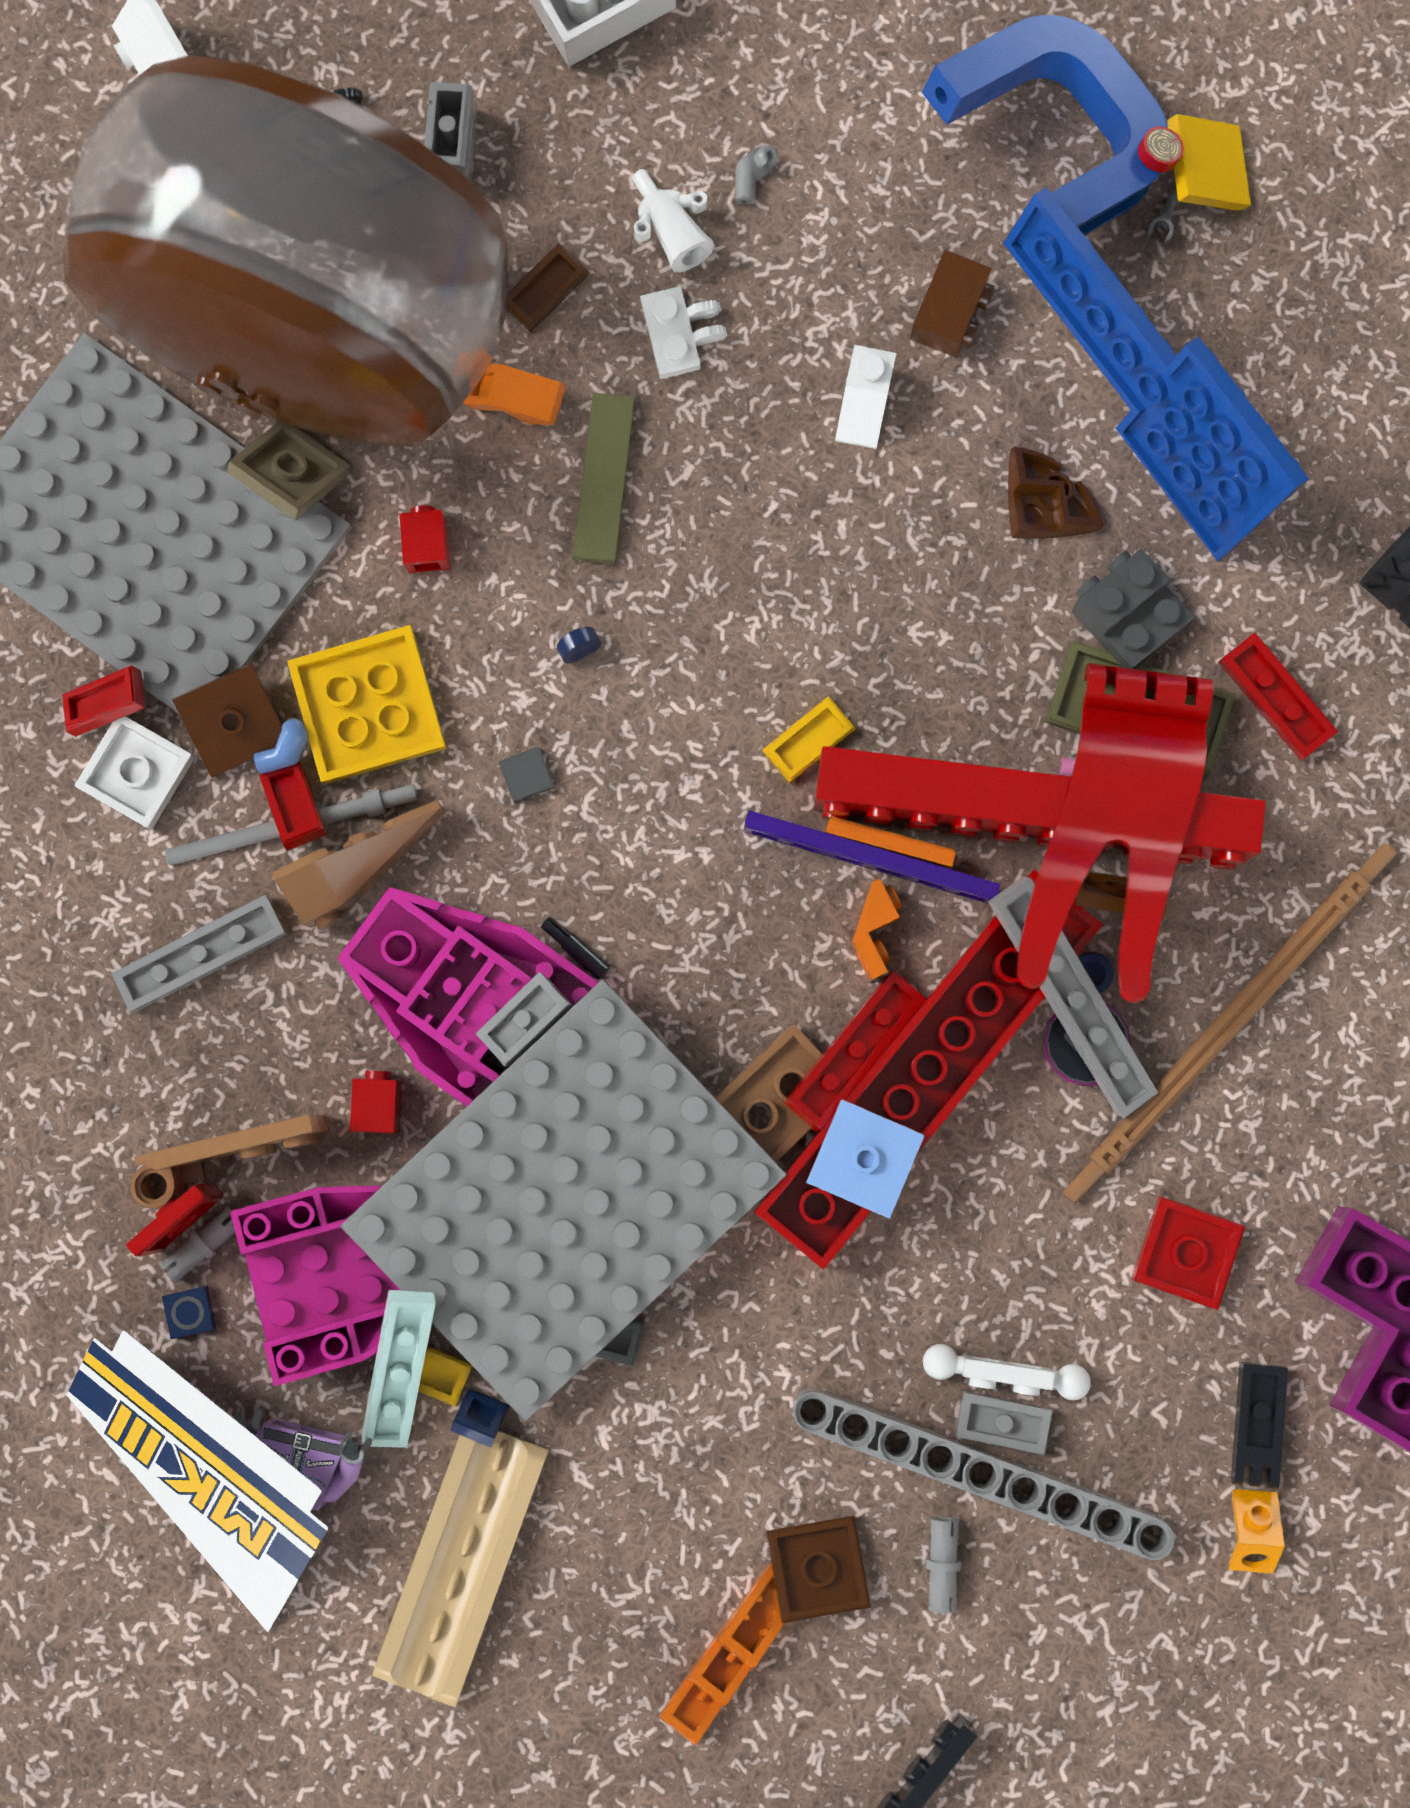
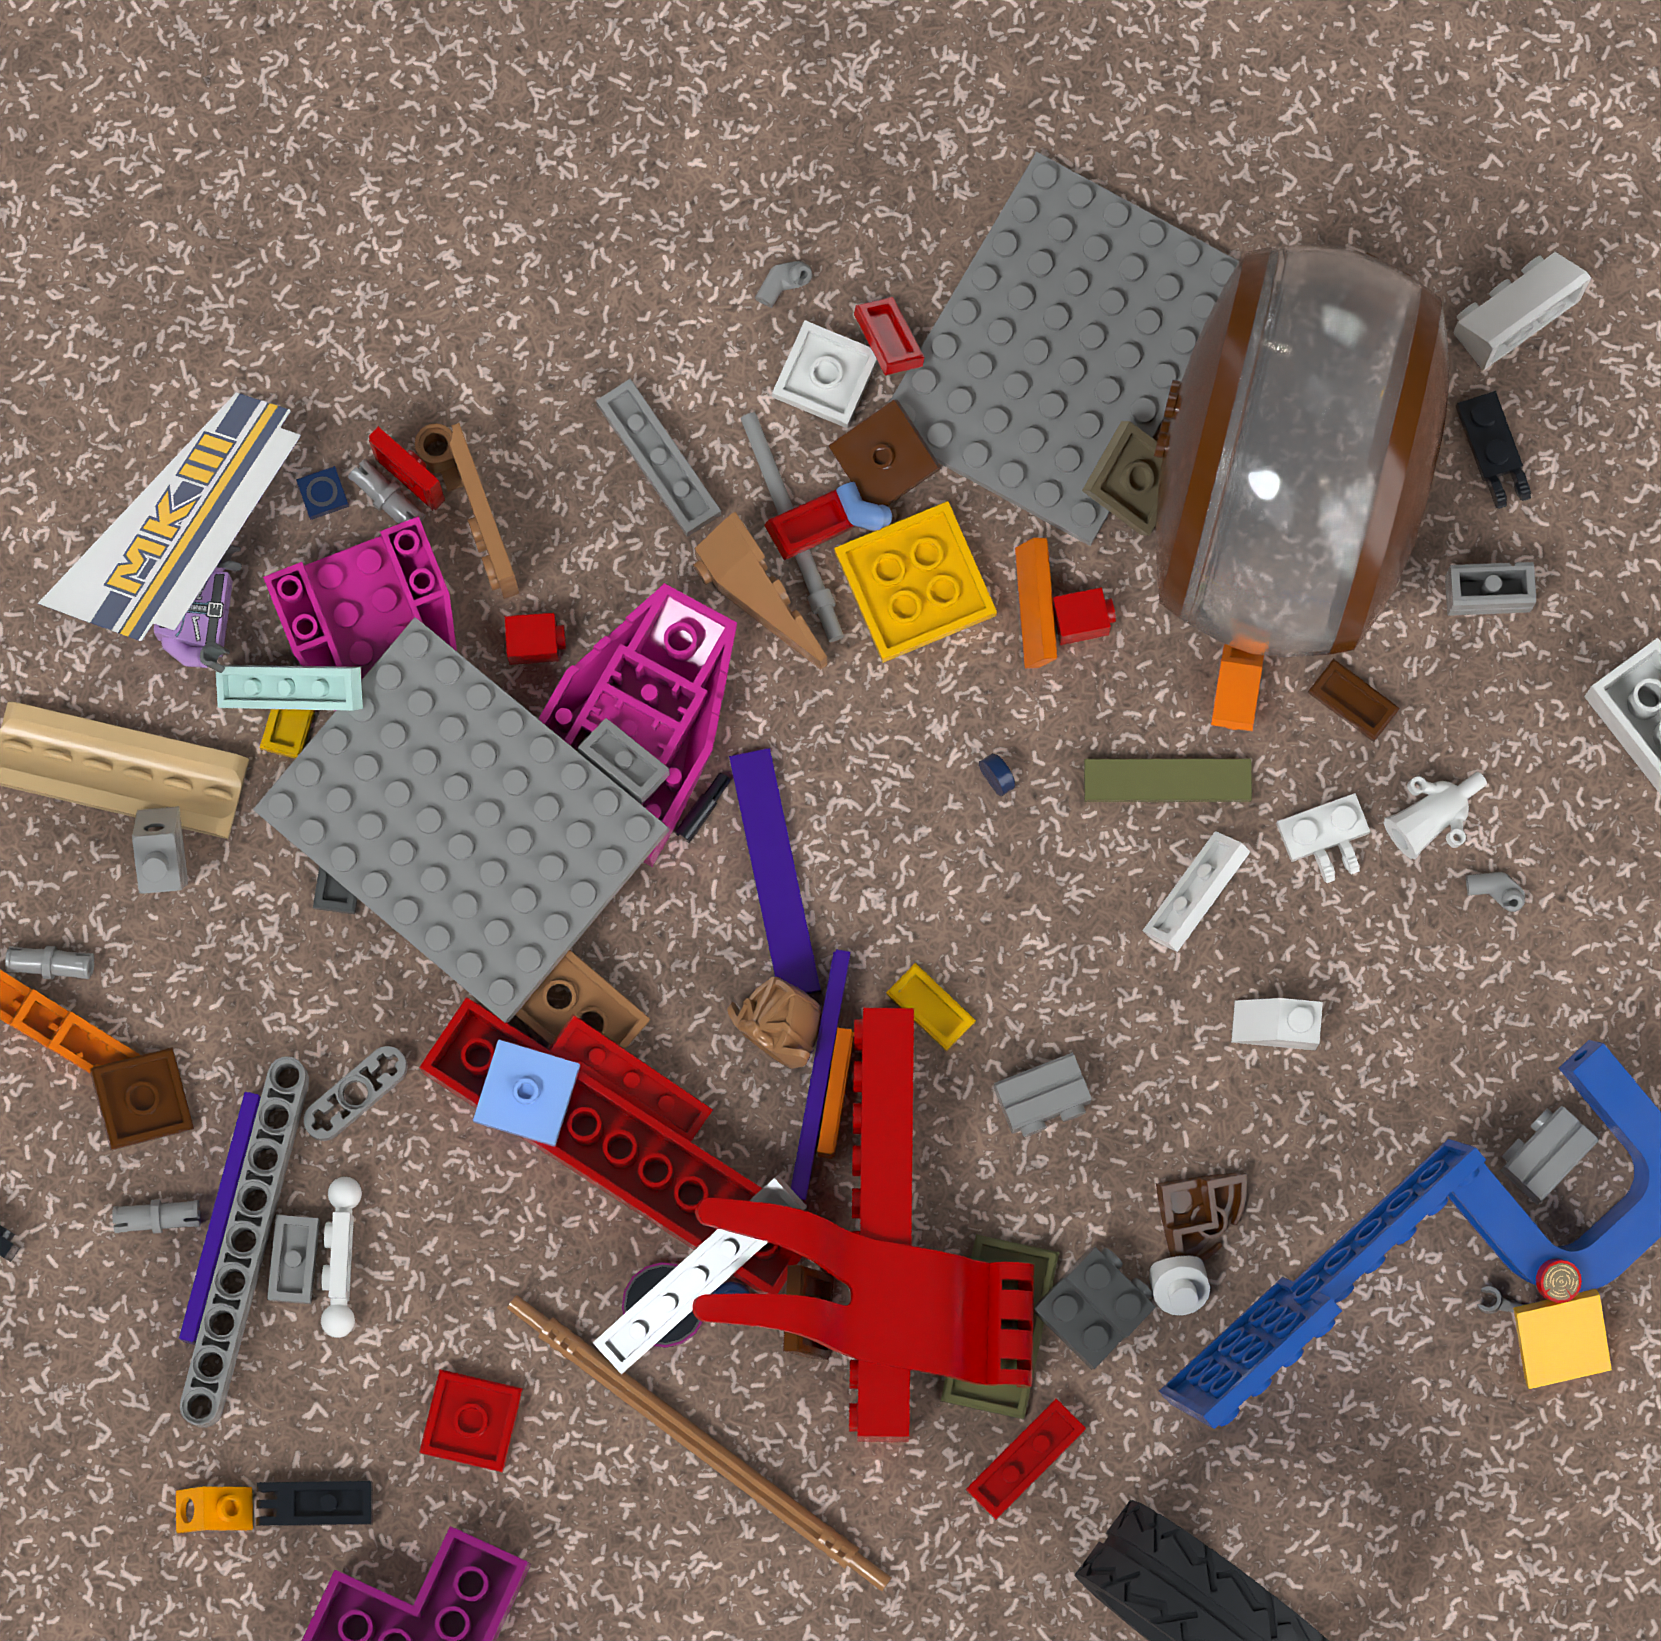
camera: 75 degrees right, 5 degrees down
dark blue tile [450,1389,509,1448] -> none
dark grey tile [498,747,554,803] -> none
orange slope [851,878,902,982] -> none
reddish brown brick [910,250,995,358] -> none
none -> light grey pin [5,946,94,980]
none -> light grey torso [132,806,188,894]
none -> dark purple tile [179,1091,261,1345]
none -> light grey beam [304,1046,408,1141]
none -> medium nougat piece [727,977,822,1069]
none -> dark purple tile [729,748,821,994]
none -> light grey arm [755,261,812,308]
none -> light grey brick [993,1052,1092,1137]
none -> orange tile [1015,538,1057,668]
none -> white plate [1143,831,1250,952]
none -> white piece [1149,1256,1210,1315]
none -> light grey brick [1500,1105,1599,1205]

